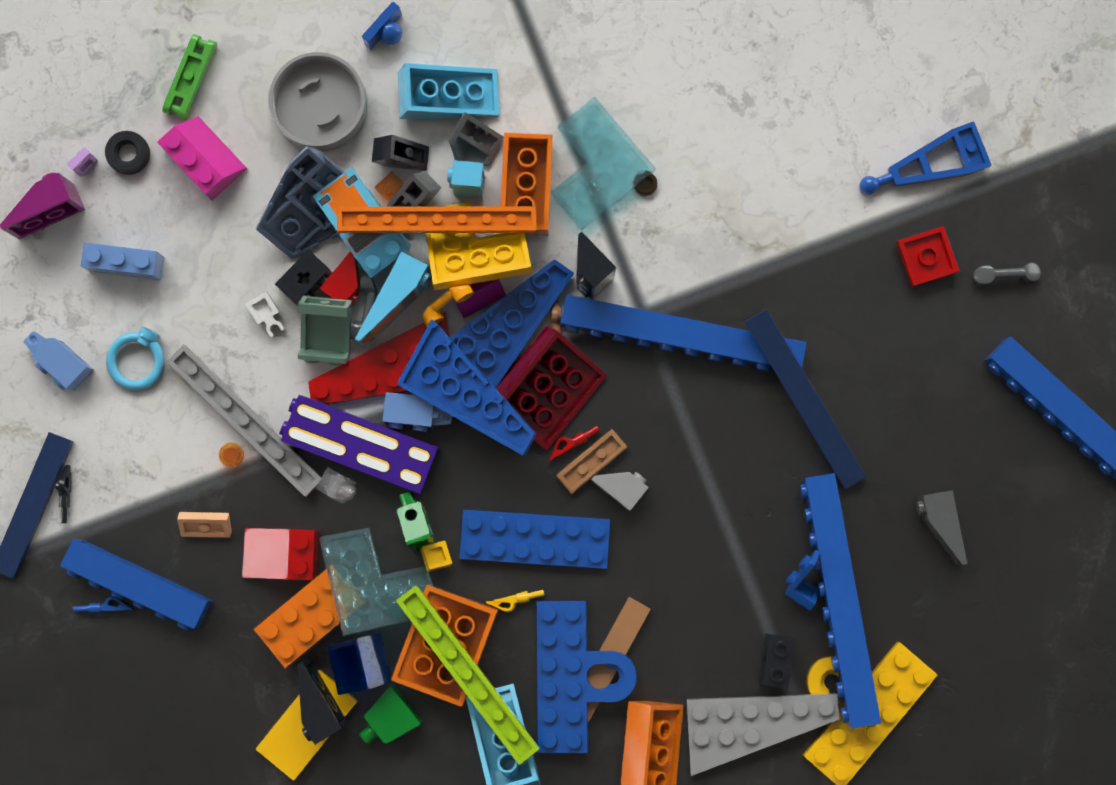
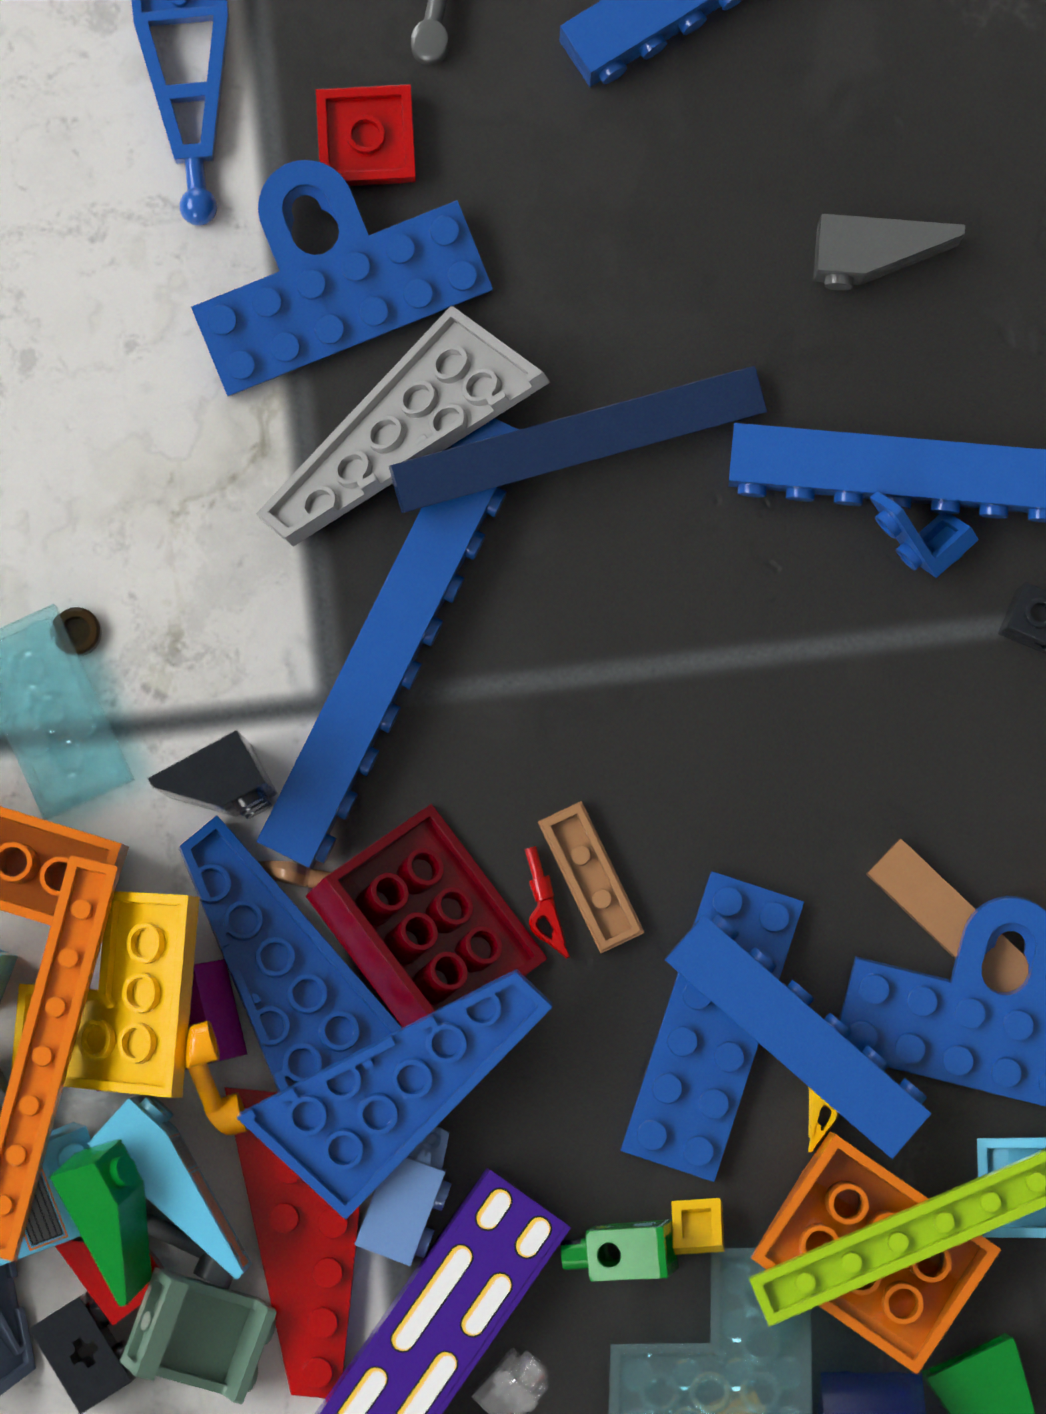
camera: 75 degrees left, 0 degrees up
light grey slope [591,472,649,511] -> none
none -> green slope [50,1138,152,1307]
none -> blue plate [191,160,493,397]
none -> light grey wing [256,305,550,547]
none -> blue brick [664,914,931,1159]

